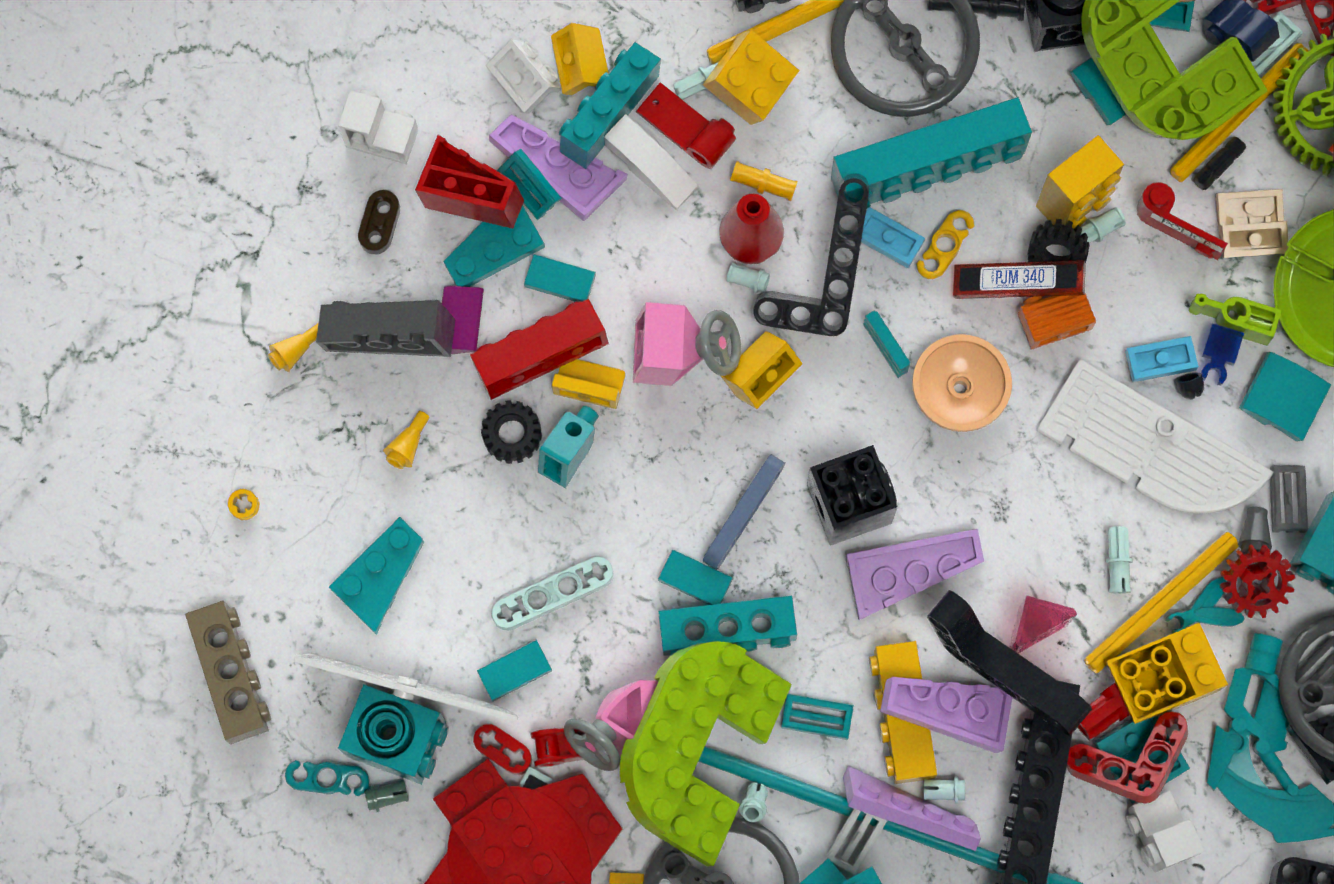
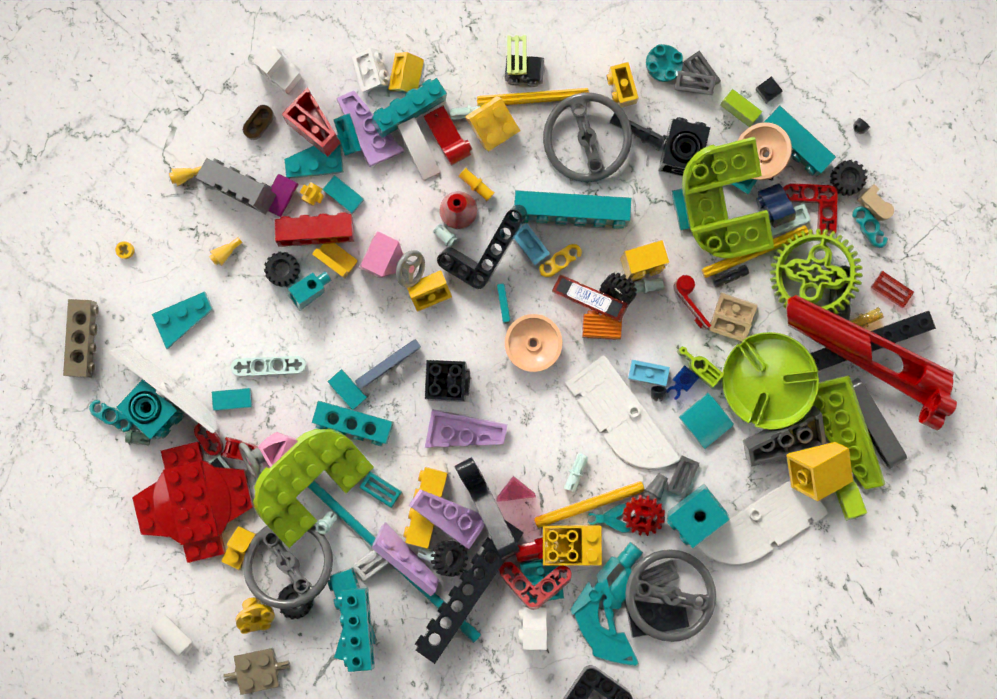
camera: 25 degrees right, 10 degrees up
none -> yellow gear [300,182,324,206]
none -> black tyre [431,541,468,577]

